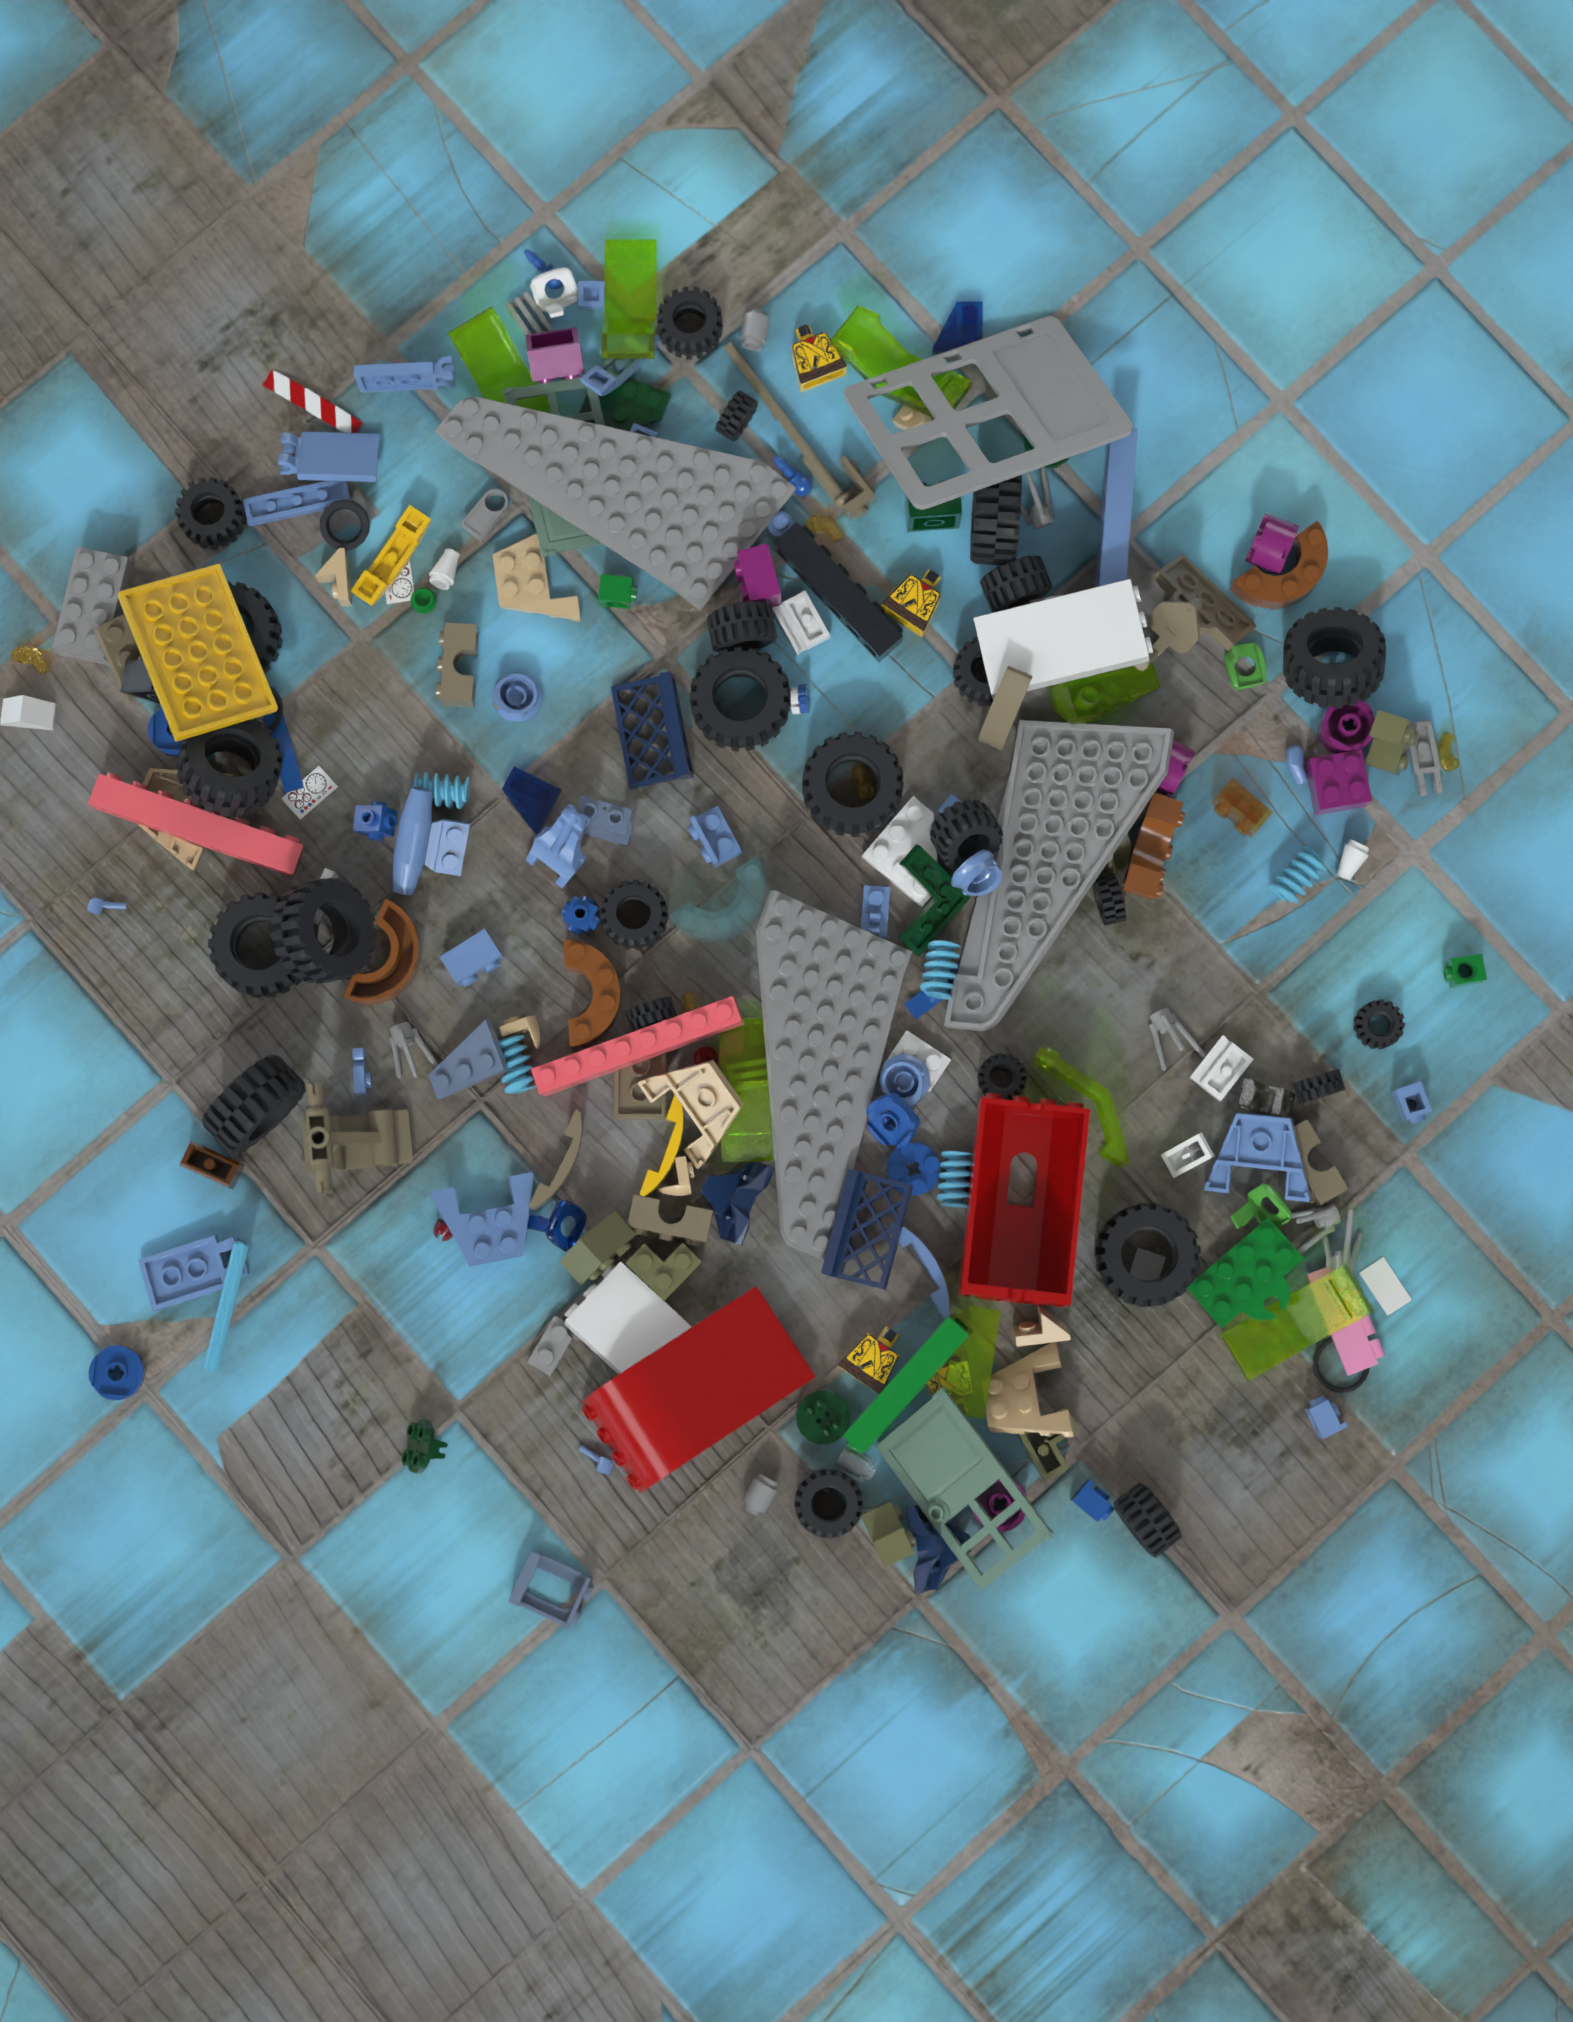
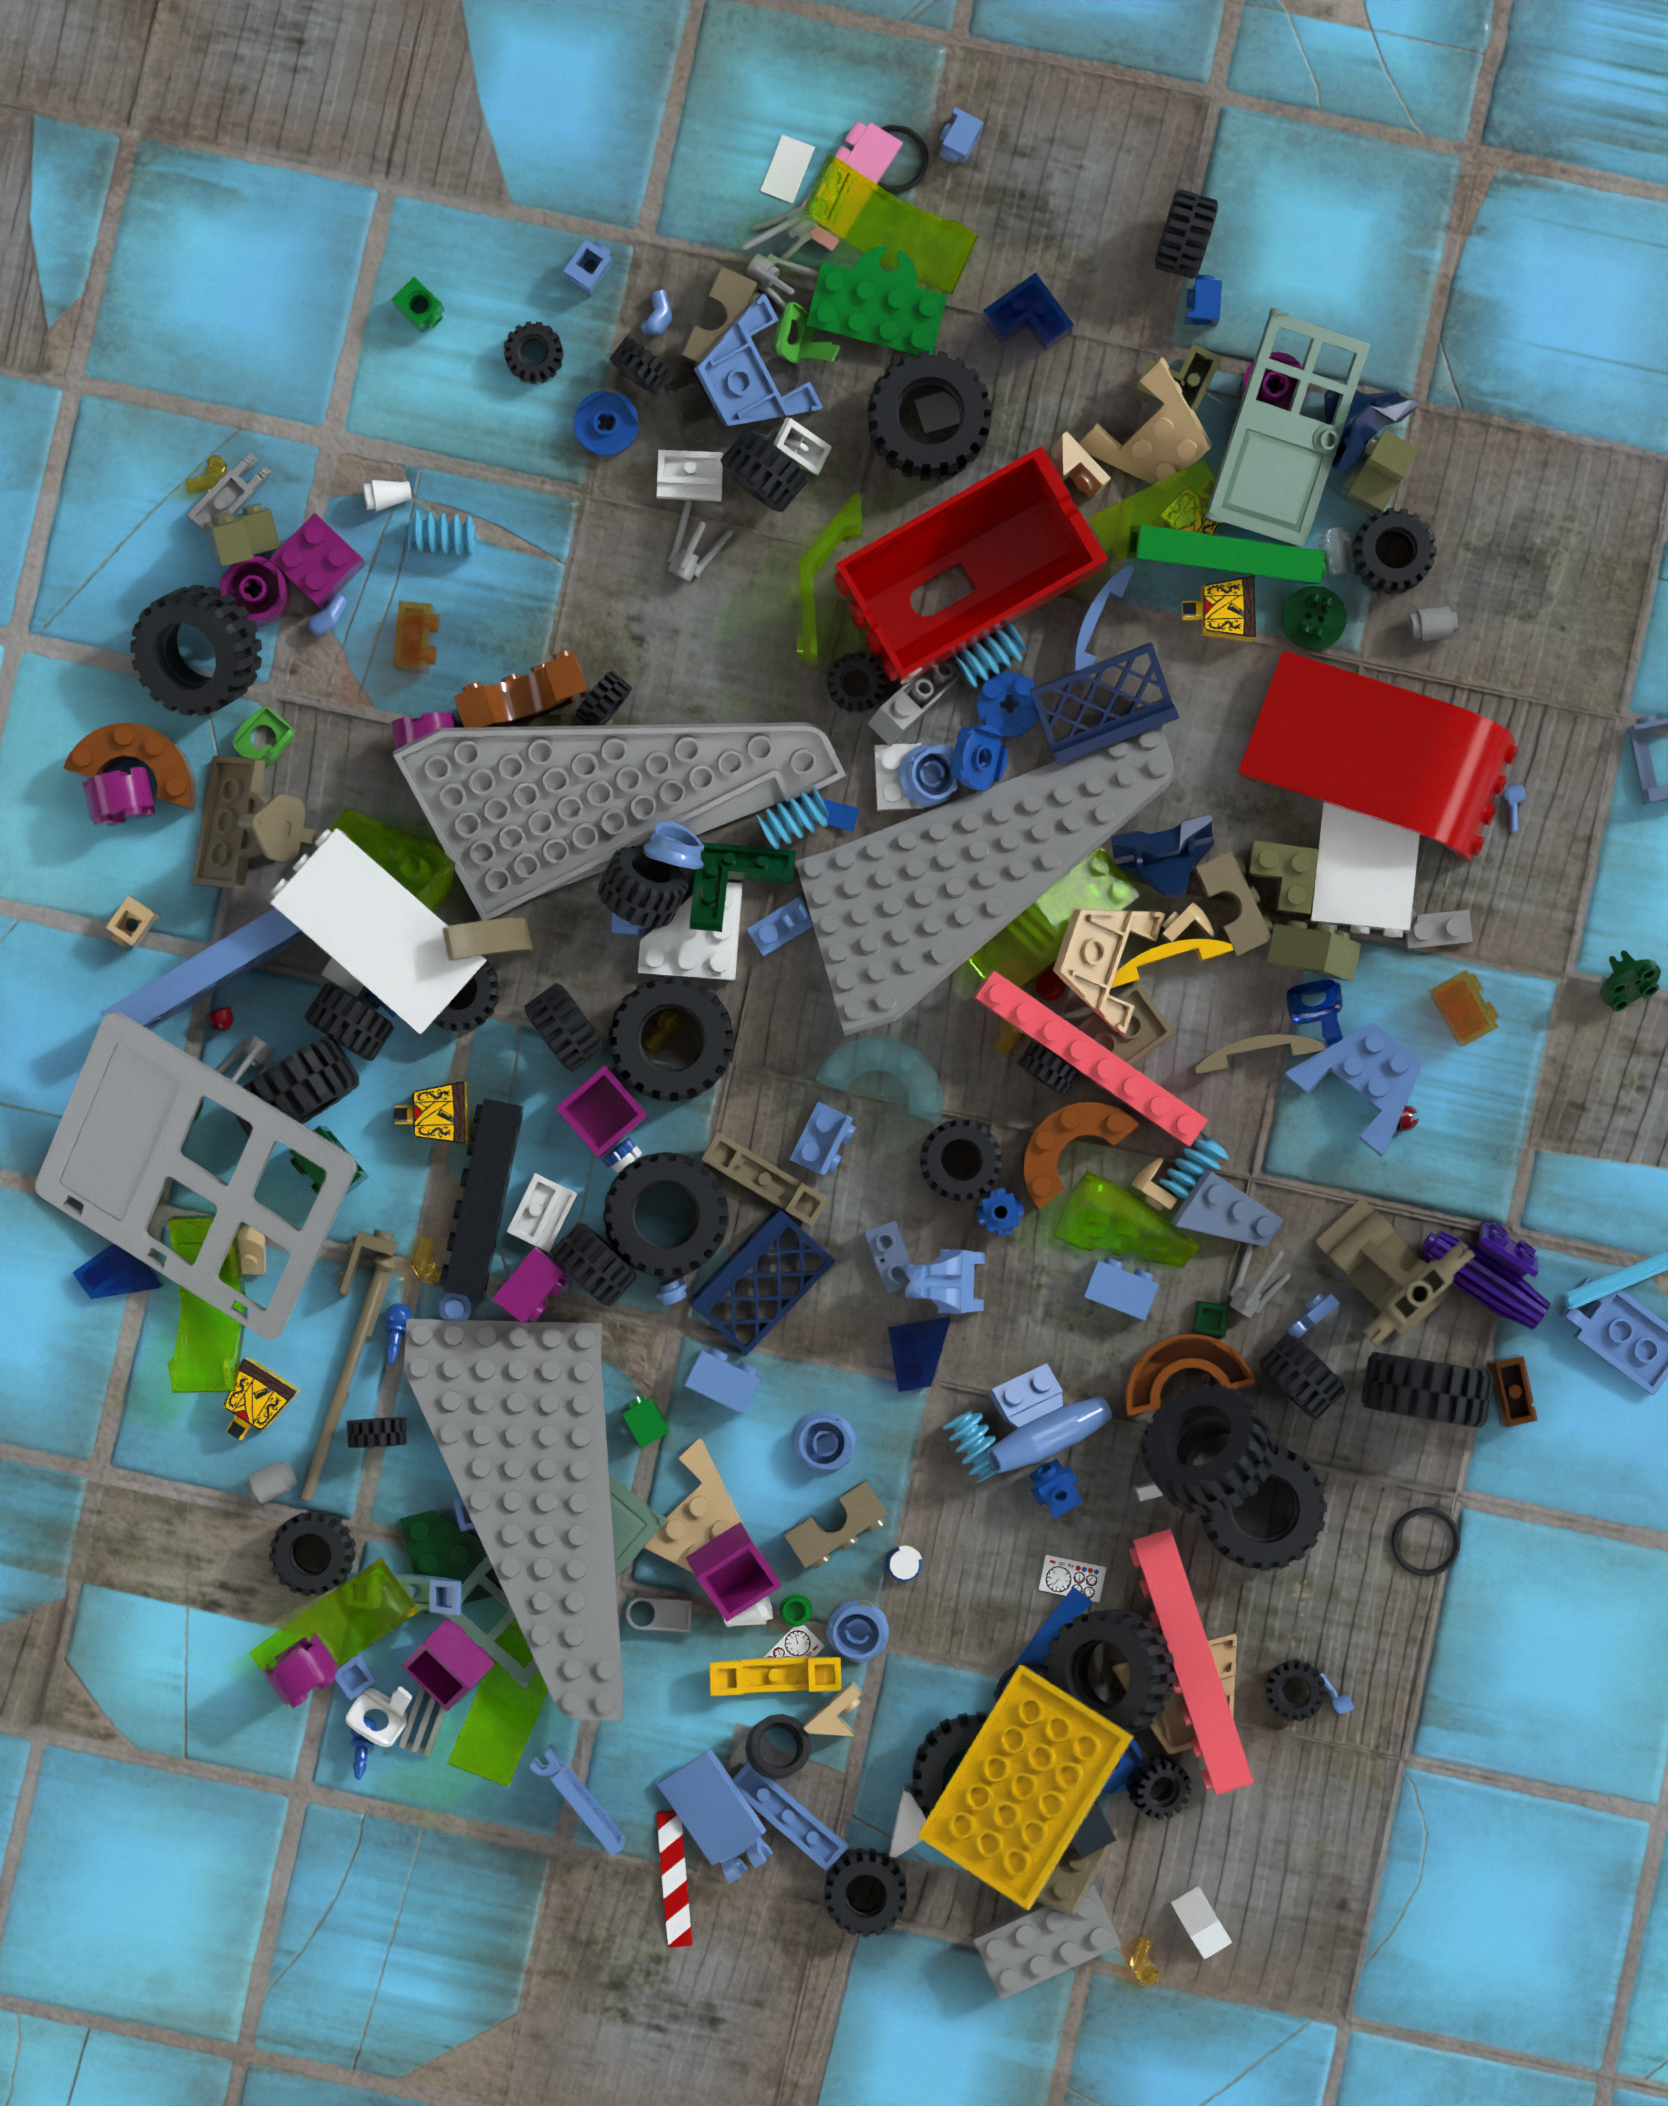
camera: 125 degrees left, 5 degrees up
none -> tan brick [106,896,160,949]
none -> dark red hinge [205,1006,234,1032]
none -> magenta brick [261,1632,339,1708]
none -> black tyre [524,983,604,1072]
none -> magenta piece [555,1066,649,1158]
none -> blue plate [574,390,639,457]
none -> medium blue arm [641,290,672,338]
none -> medium blue plate [655,1278,687,1305]
none -> medium blue brick [684,1347,761,1414]
none -> magenta piece [685,1522,782,1622]
none -> dark tan slope [701,1132,830,1227]
none -> black tyre [720,429,808,512]
none -> medium blue hat [826,1599,889,1664]
none -> light grey slope [868,659,963,747]
none -> white piece [886,1545,922,1582]
none -> white slope [889,1787,926,1858]
none -> clear blue brick [982,272,1074,352]
none -> clear neon green wedge [1053,1171,1199,1268]
none -> black tyre [1127,1754,1192,1820]
none -> dark green tile [1192,1300,1230,1337]
none -> black tyre [1259,1333,1345,1419]
none -> black tyre [1266,1659,1326,1722]
none -> black tyre [1391,1507,1461,1577]
none -> dark purple plate [1421,1220,1550,1330]
none -> clear orange brick [1427,970,1499,1047]

